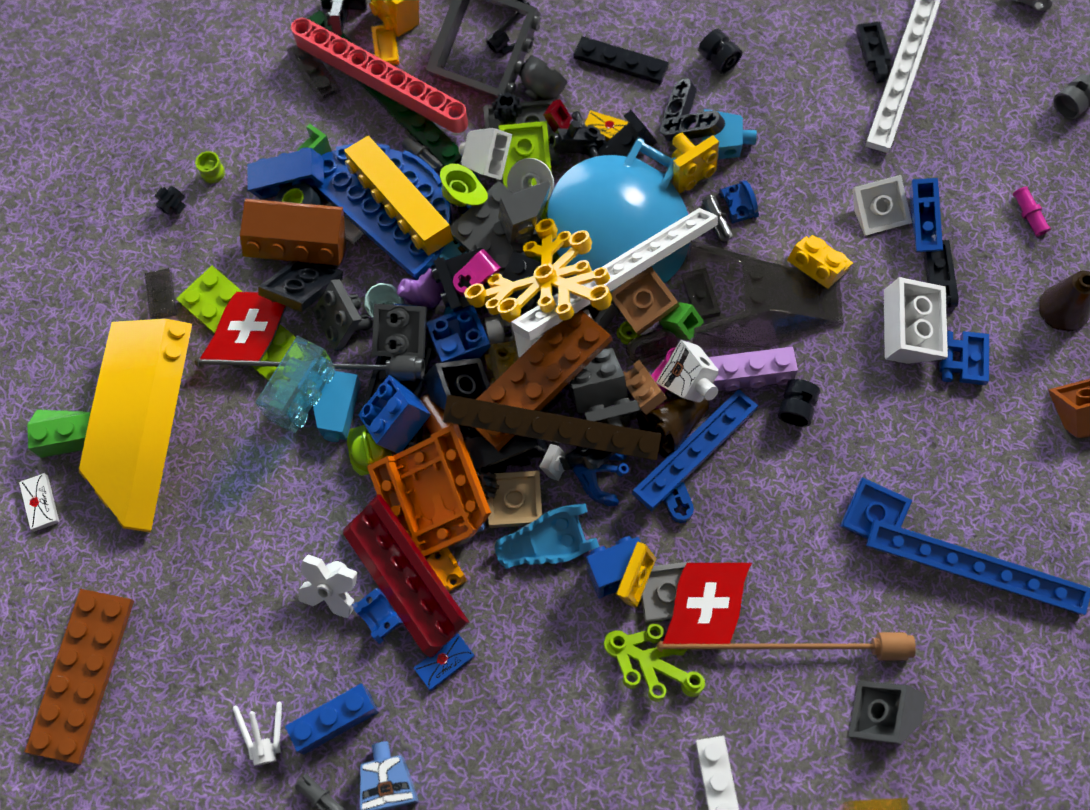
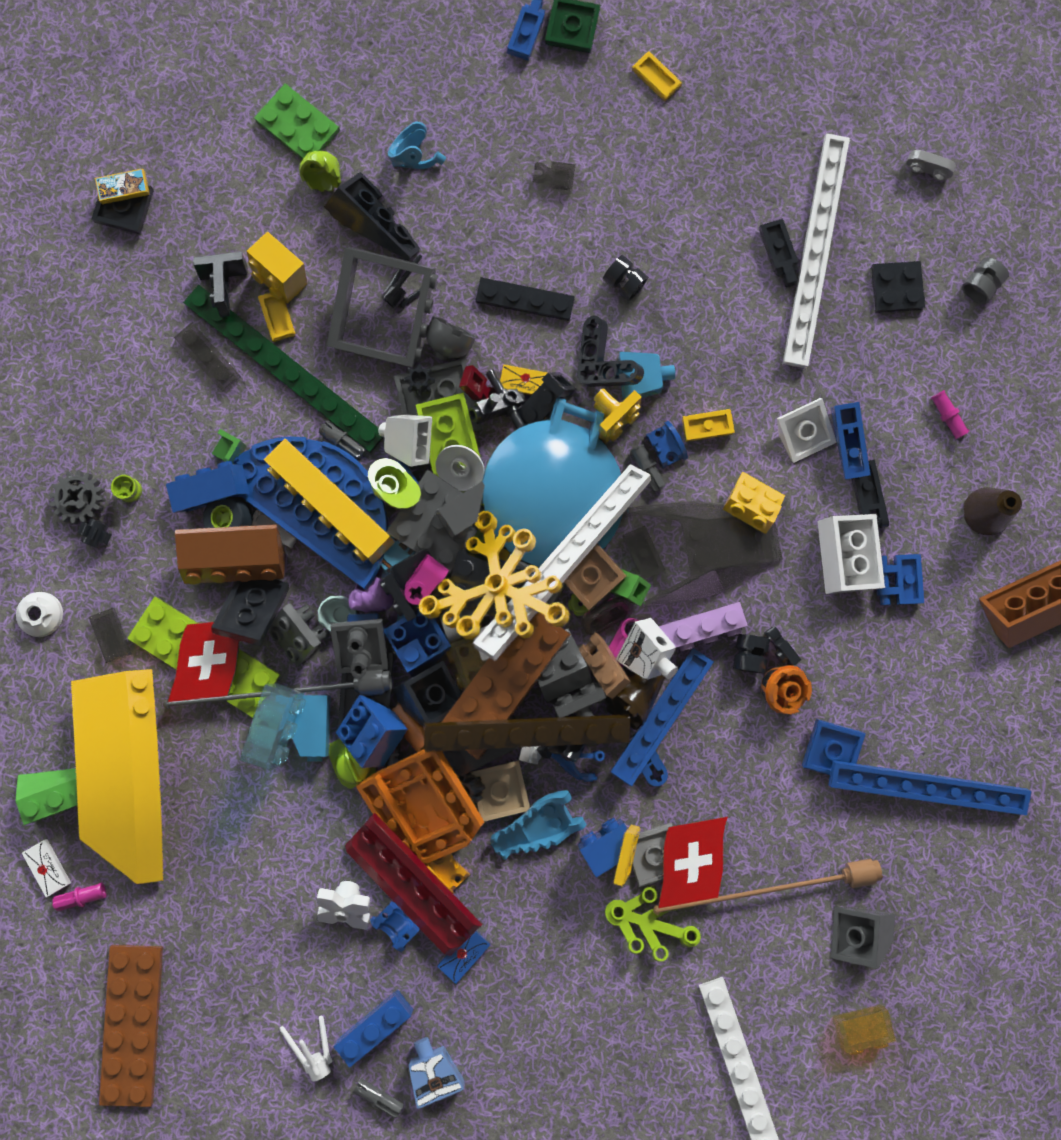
camera: 20 degrees left, 15 degrees up
coral beam [291,18,468,133] -> none
none -> white piece [16,592,63,637]
none -> dark grey gear [48,470,106,525]
none -> dark pink axle [52,882,107,911]
none -> yellow plate [681,409,735,442]
none -> orange cone [761,665,812,714]
none -> black plate [764,626,801,666]
none -> black plate [871,261,925,313]

